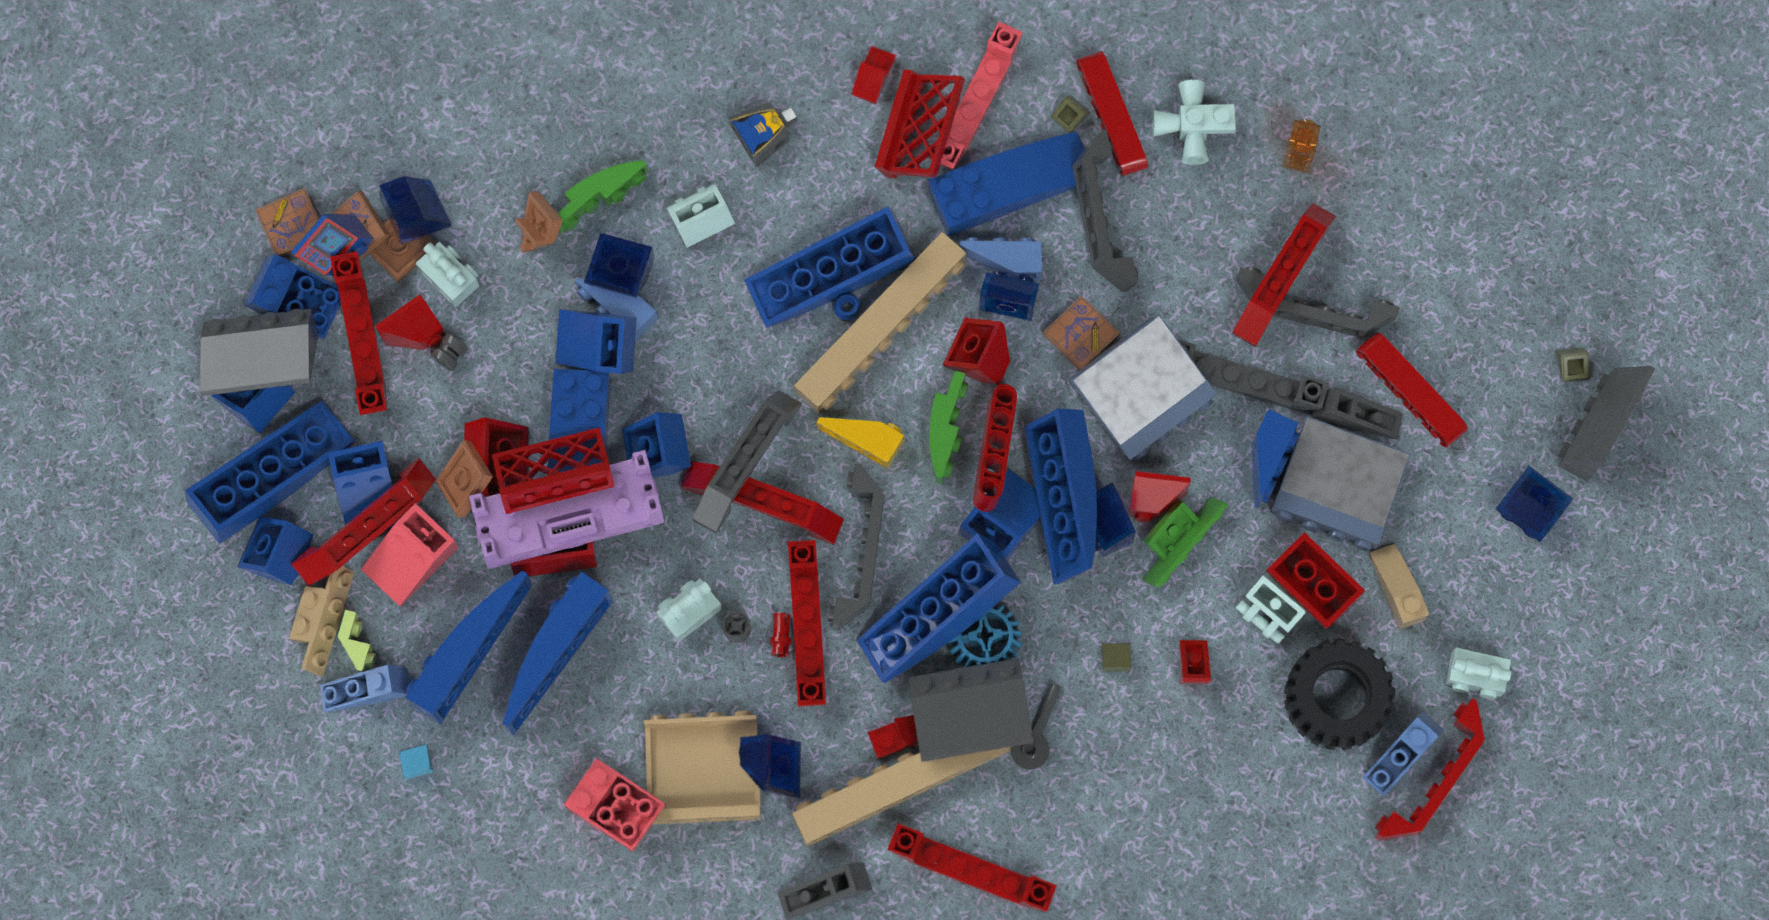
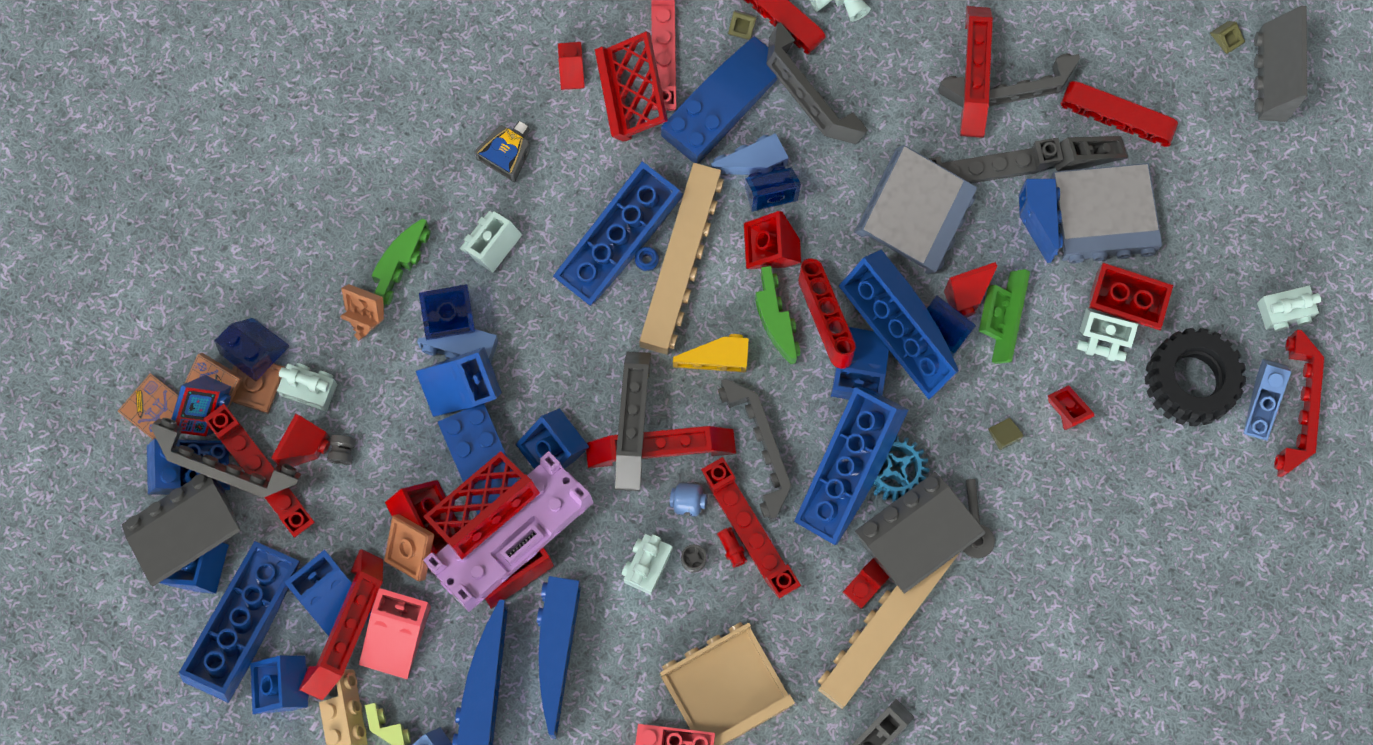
camera: 30 degrees left, 0 degrees up
clear blue slope [739,734,801,798] -> none
red slope [887,823,1057,912] -> none
nougat tile [1043,296,1120,371] -> none
tan slope [1369,544,1429,630] -> none
clear blue slope [1496,466,1573,542] -> none
none -> dark grey slope [152,418,302,498]
none -> medium blue head [670,482,708,517]

